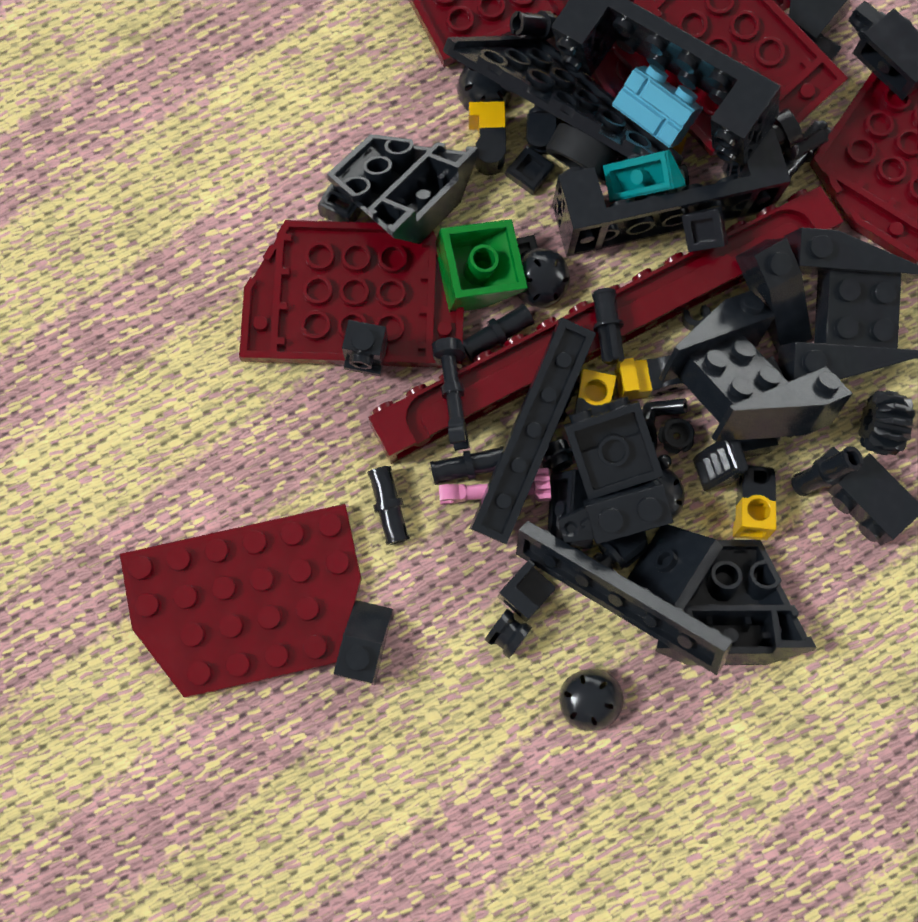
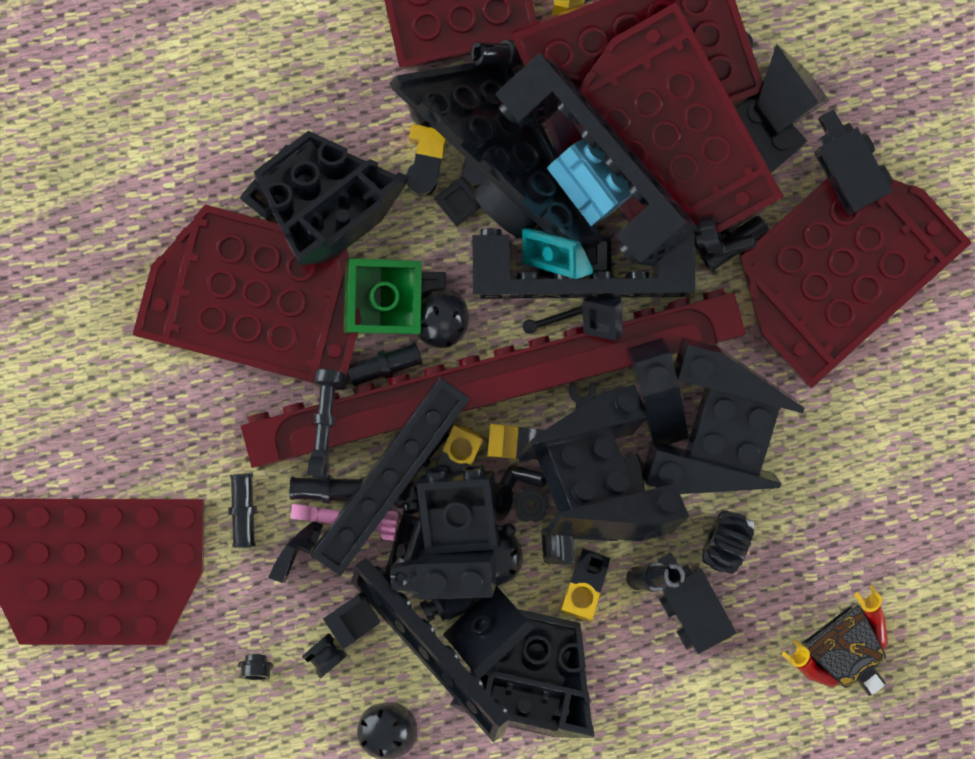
camera: 15 degrees right, 10 degrees up
black slope [334,600,393,685] -> none
black brick [342,320,388,377] -> none
black axle [592,288,624,365] -> none
none -> black plate [238,654,274,680]
none -> black slope [268,522,324,583]
none -> black hinge [523,304,583,334]

